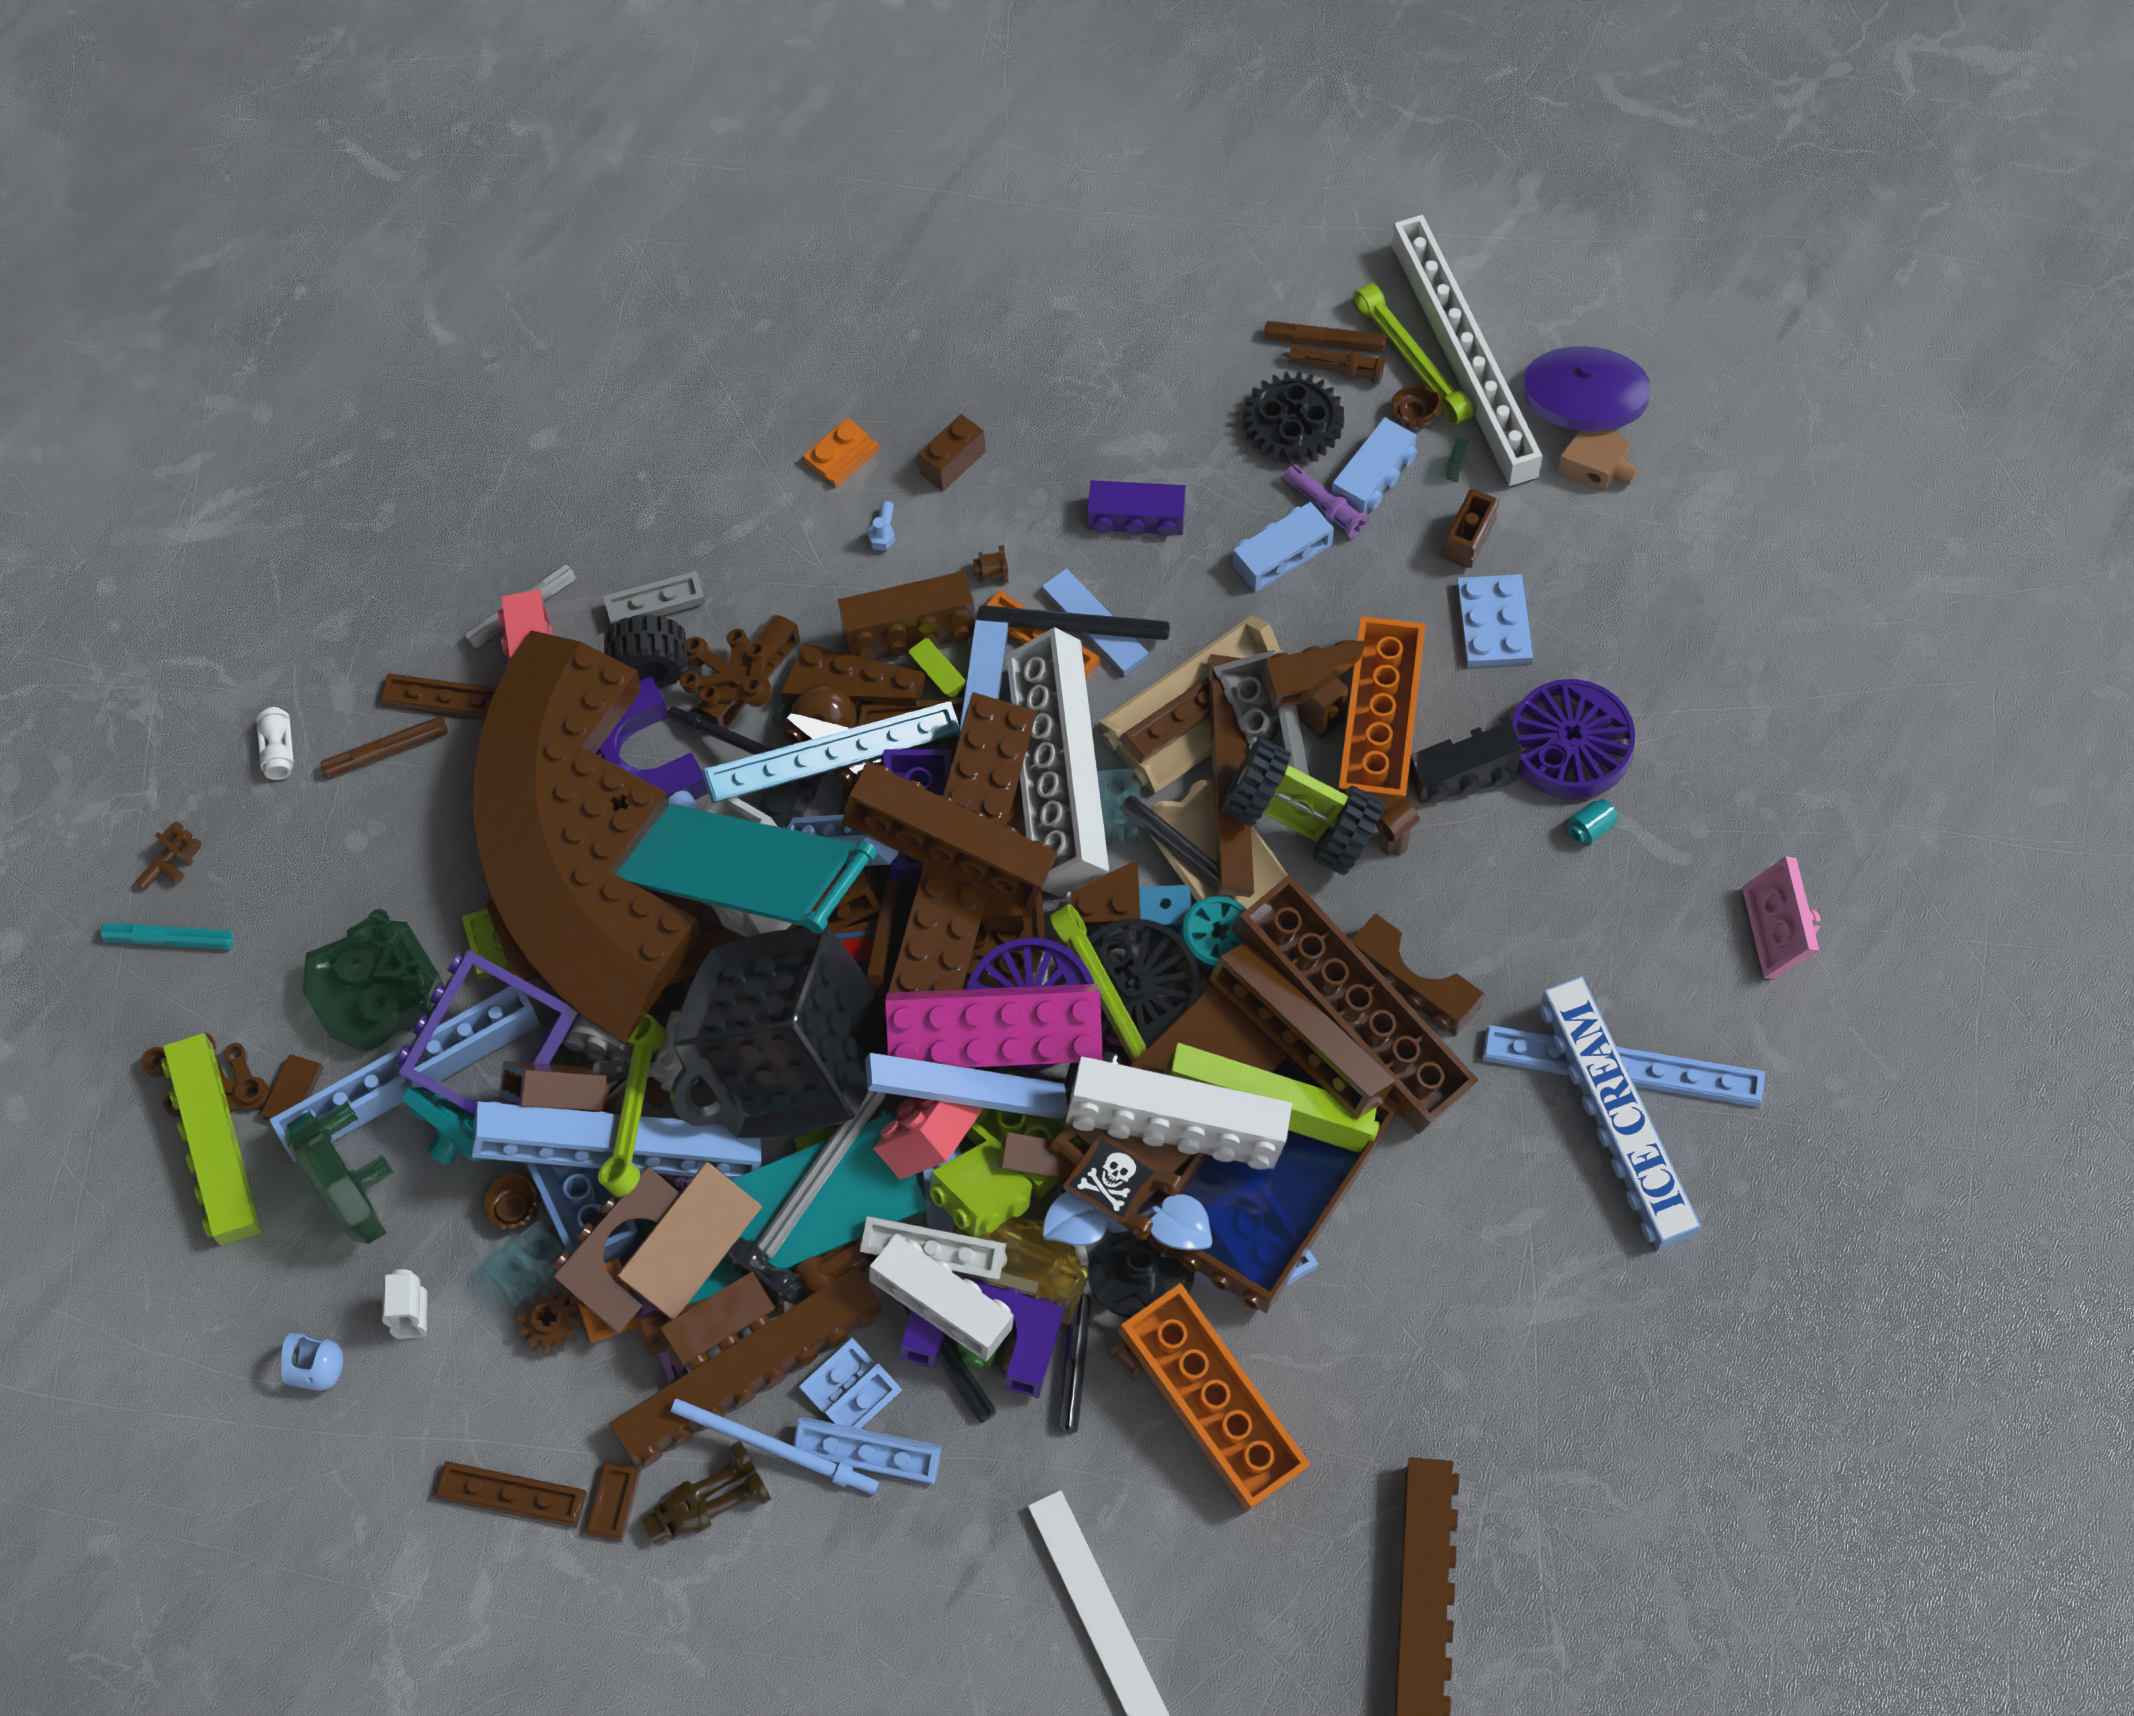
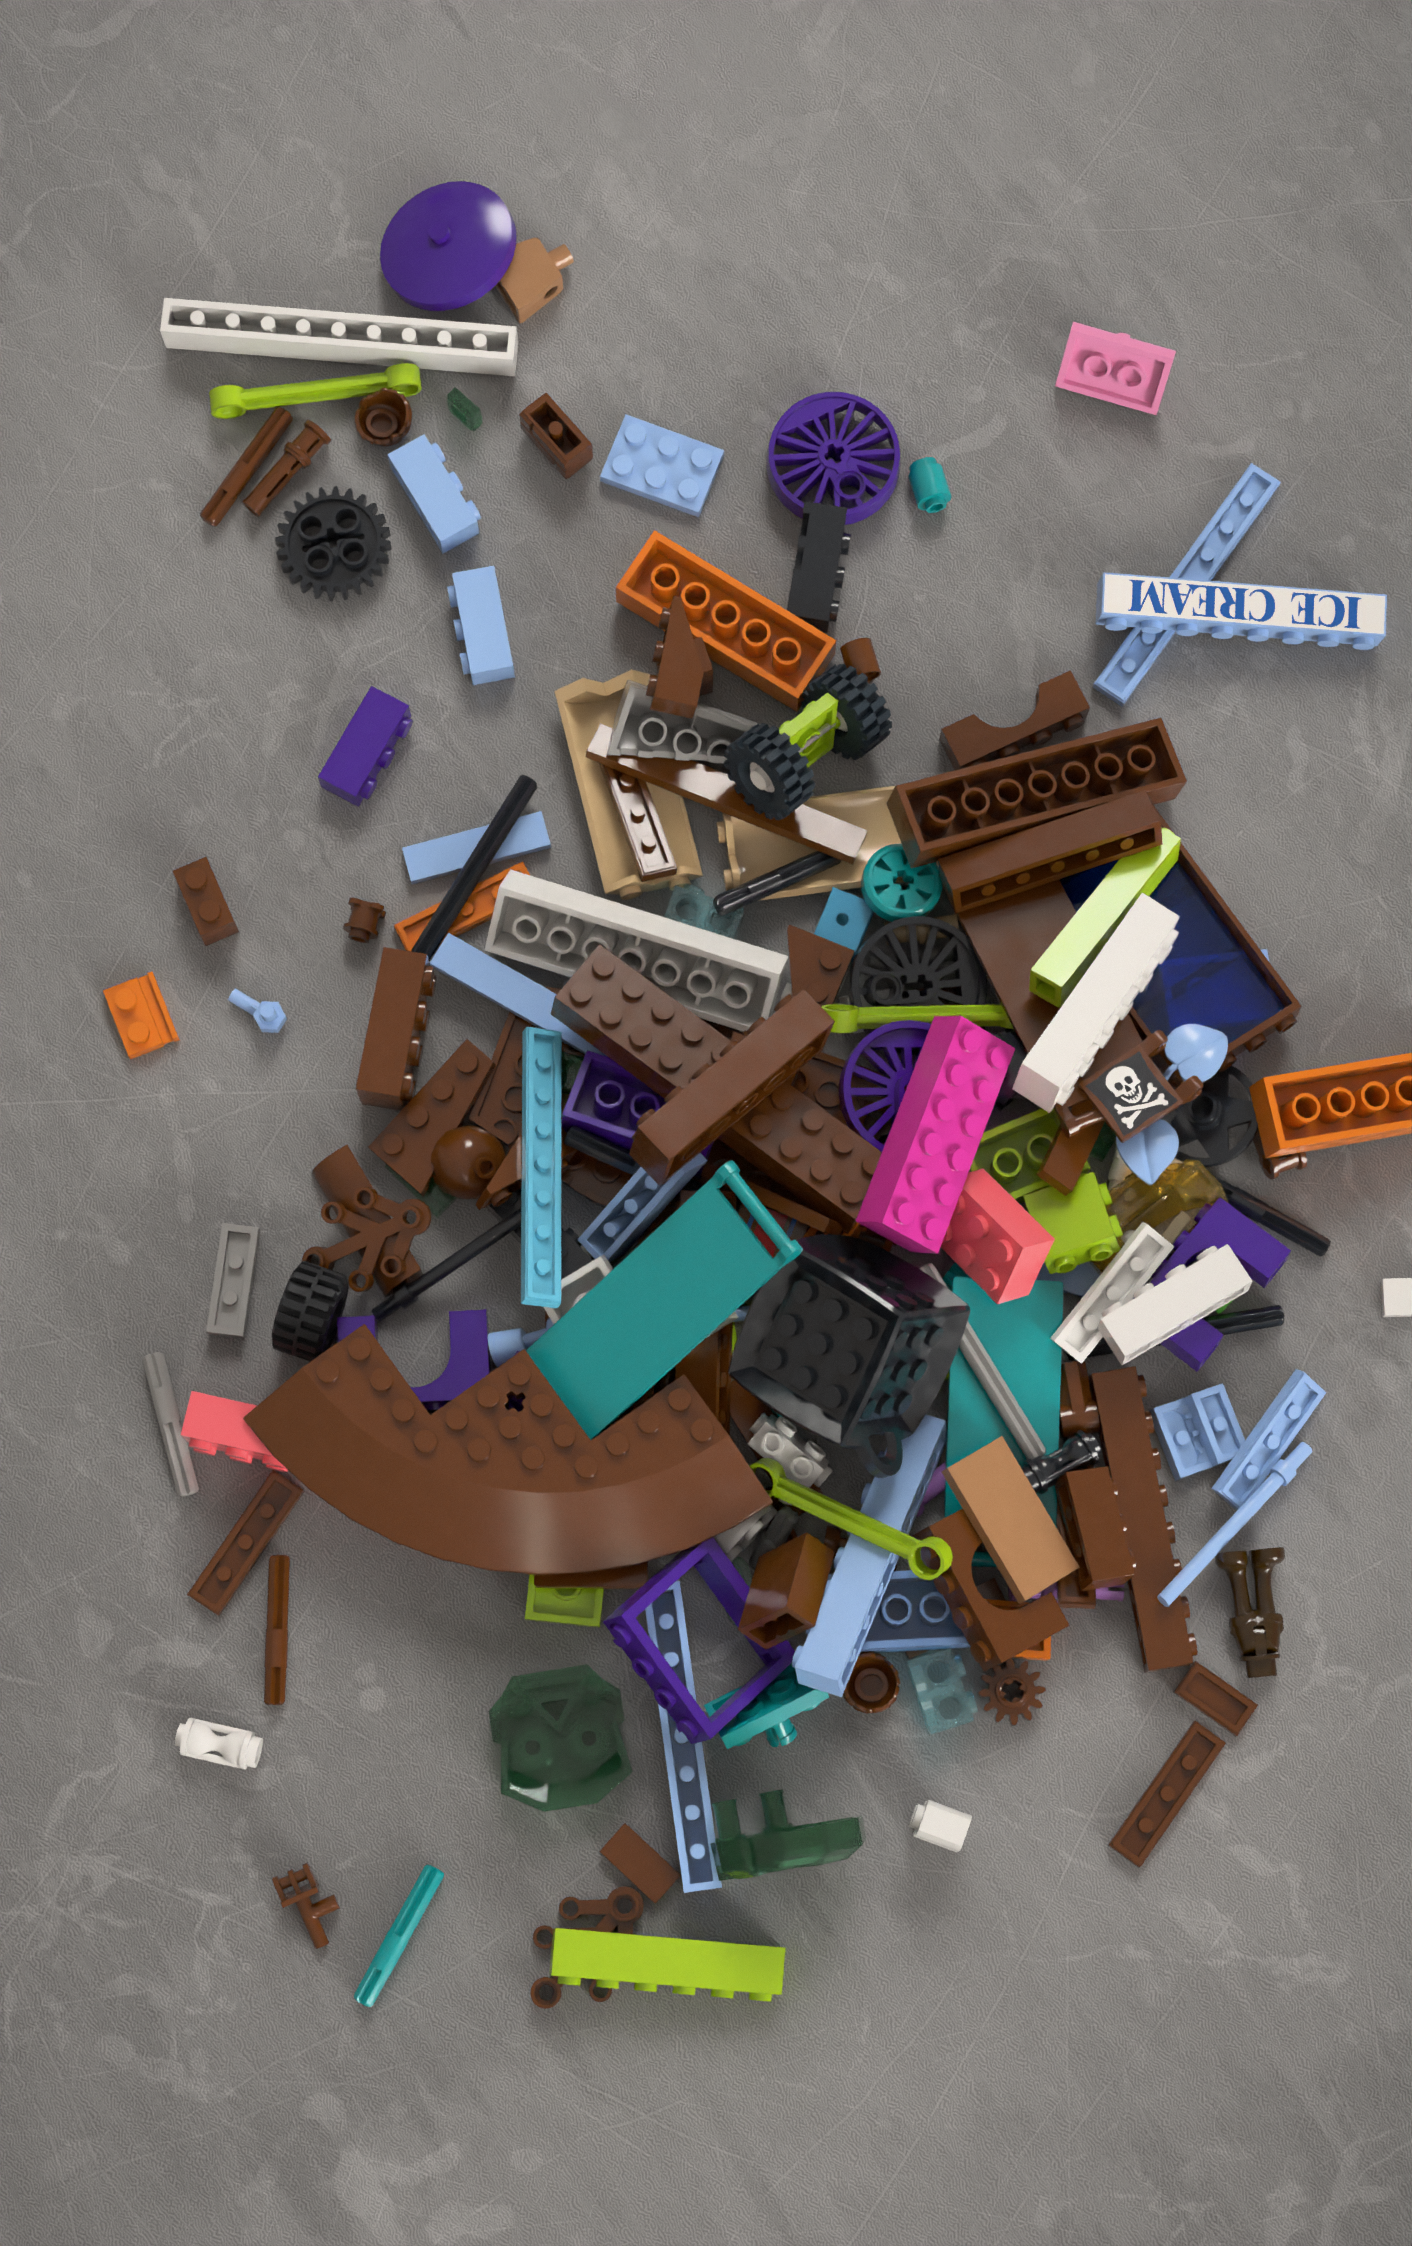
camera: 70 degrees left, 15 degrees up
light blue helmet [281,1333,344,1391] -> none
light blue tile [865,1053,1068,1120] -> none
lime slope [909,638,967,698] -> none
medium lavender pin [1283,464,1369,539] -> none

